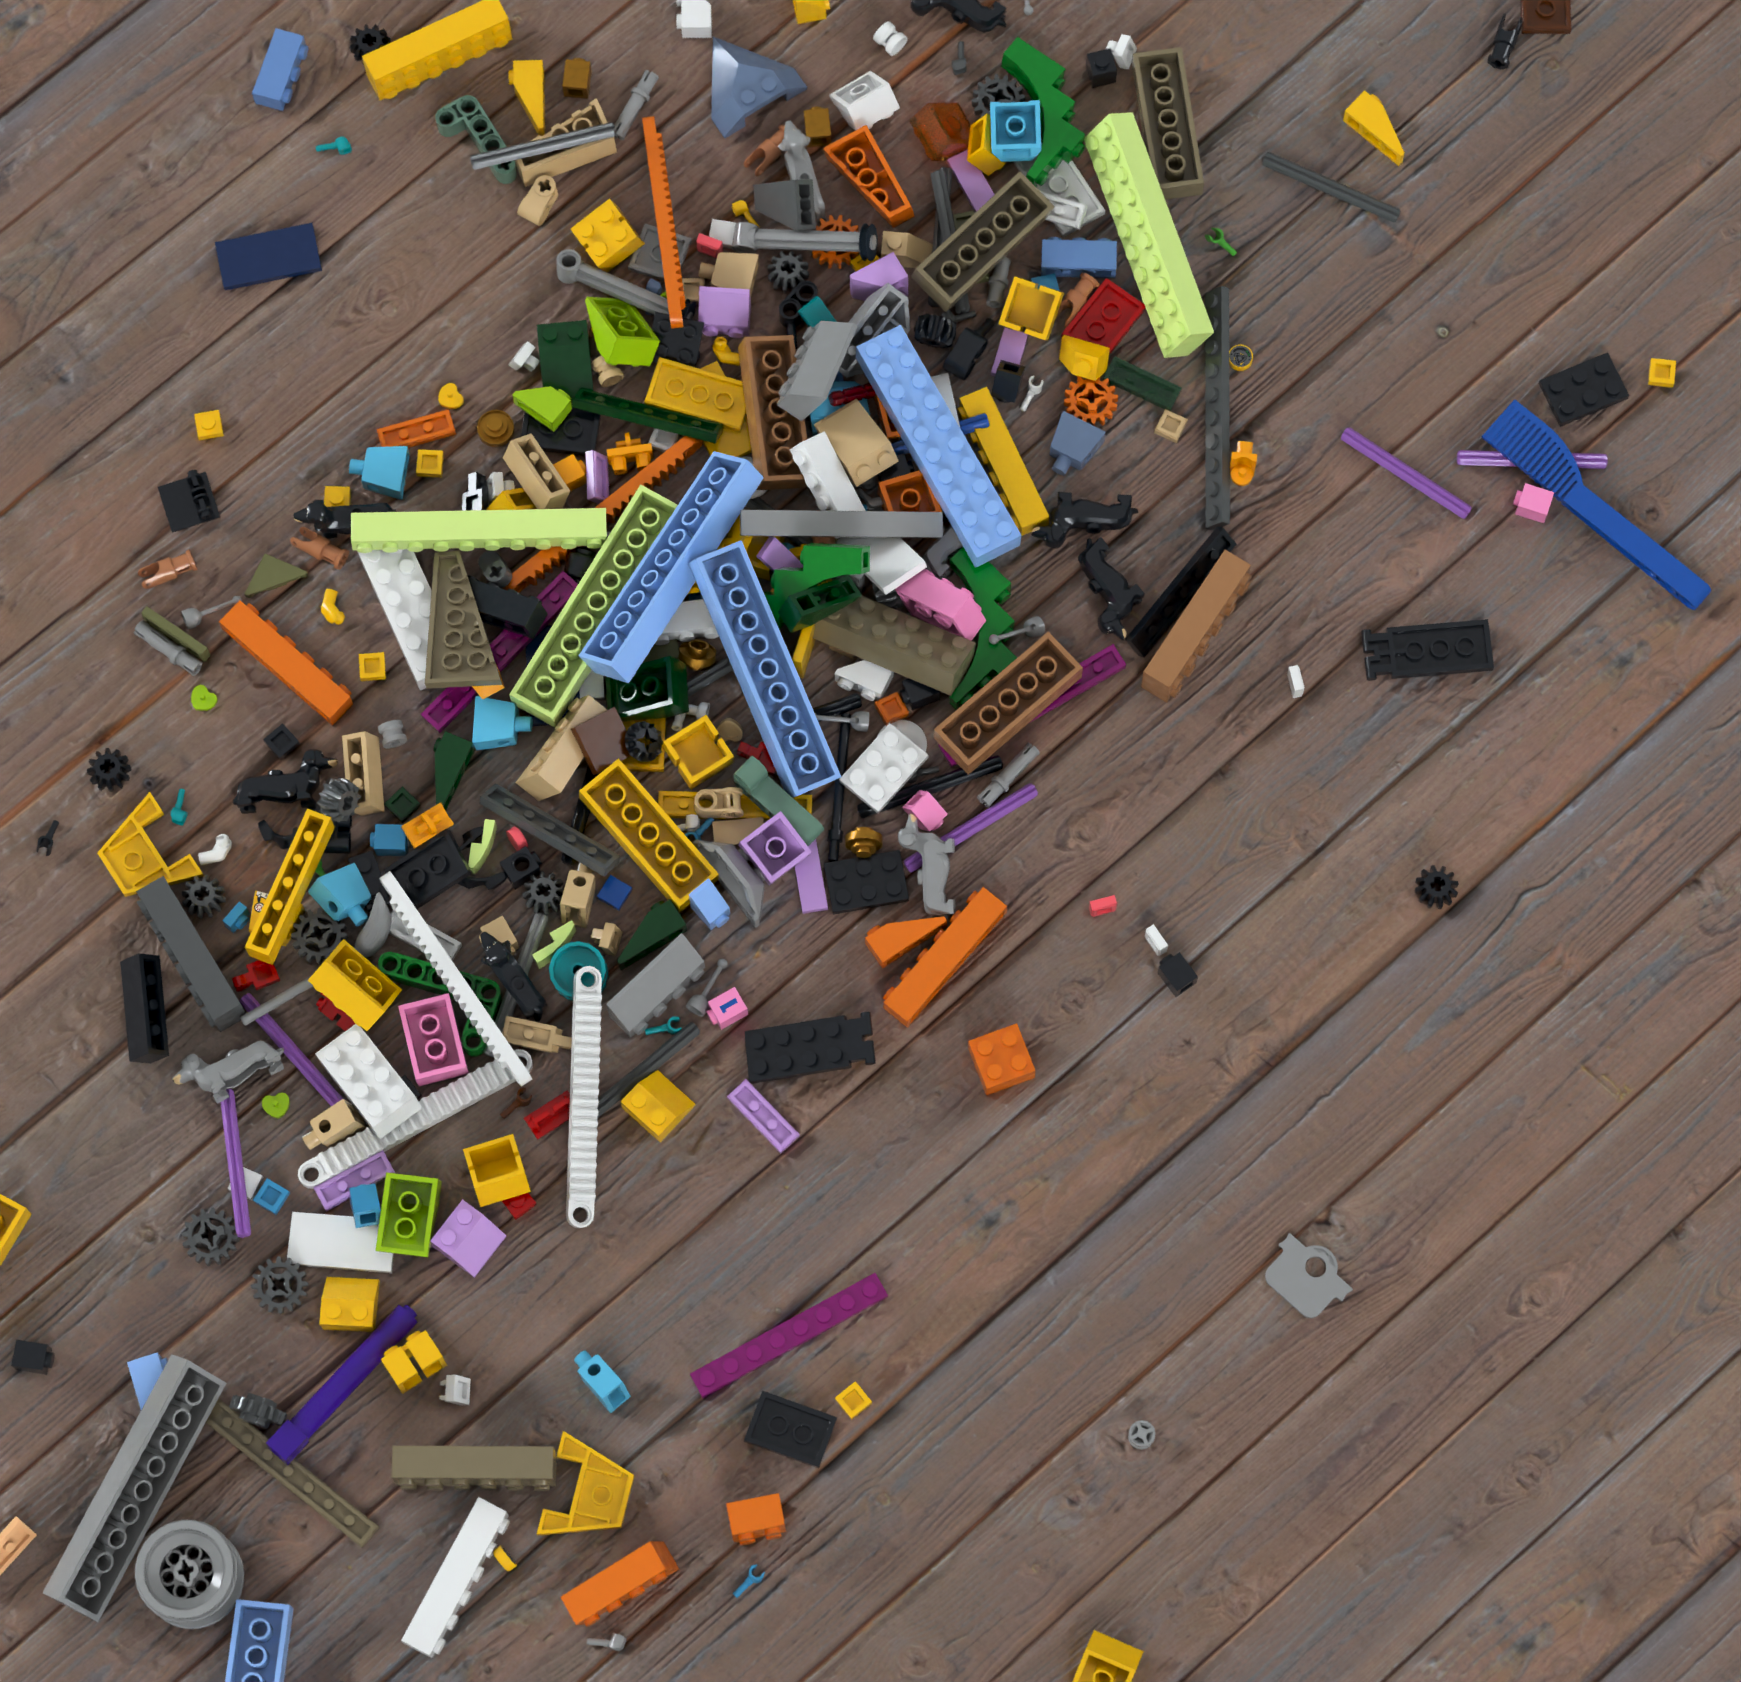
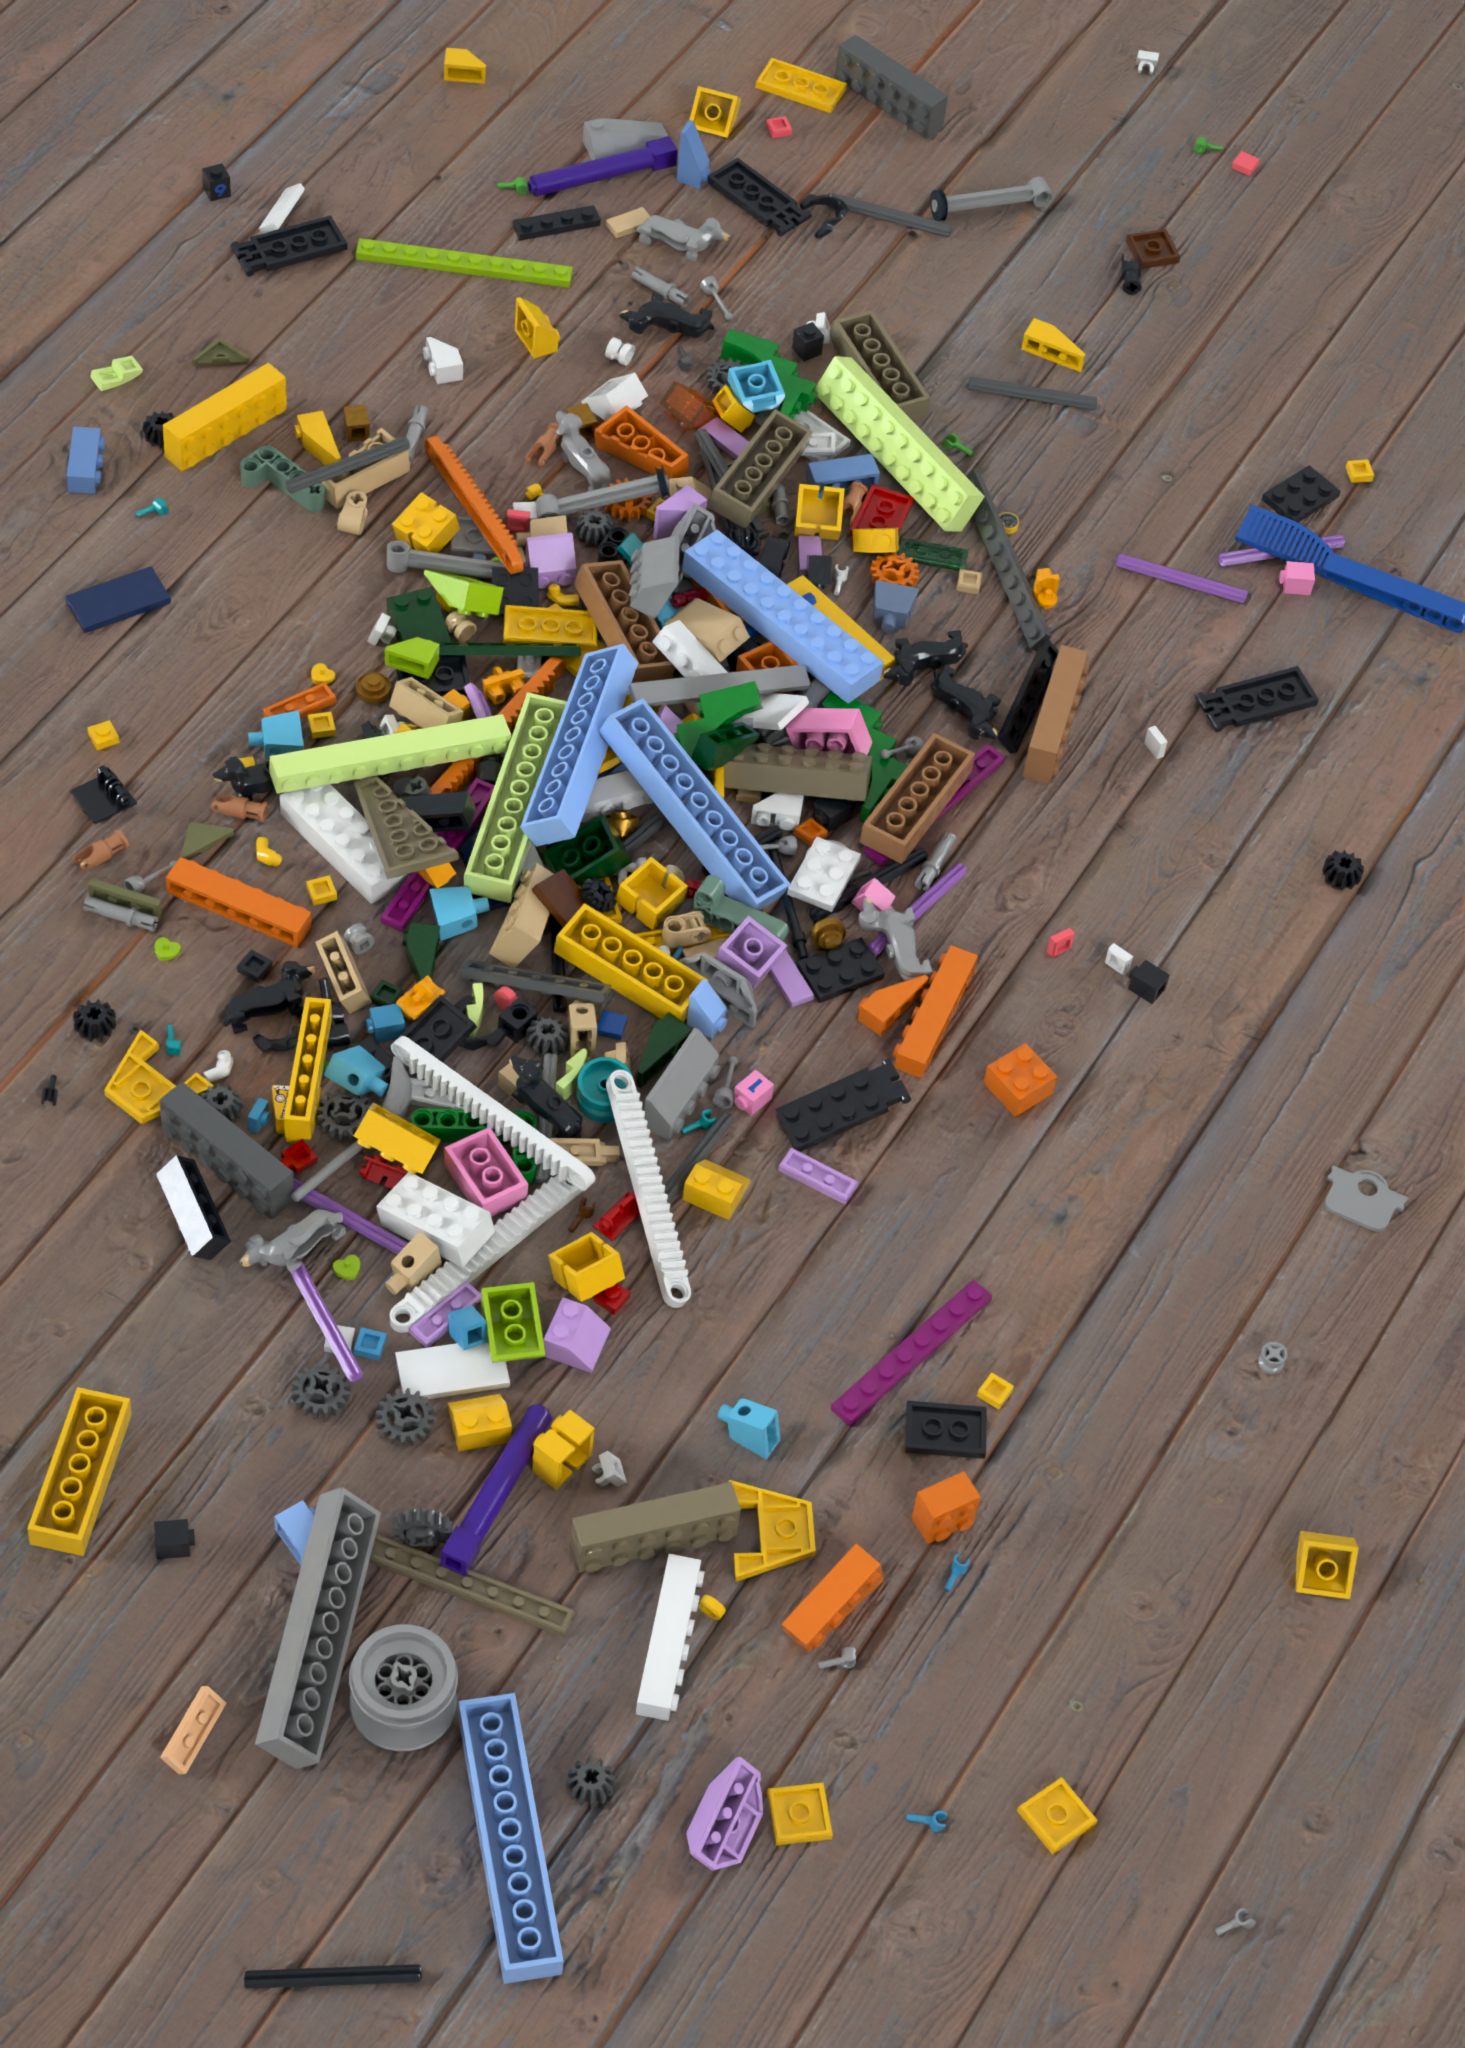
camera: 25 degrees left, 20 degrees down
dark grey gear [317,778,361,822] -> none
sand blue wedge [711,37,807,138] -> none
dark grey slope [753,179,816,230] -> none

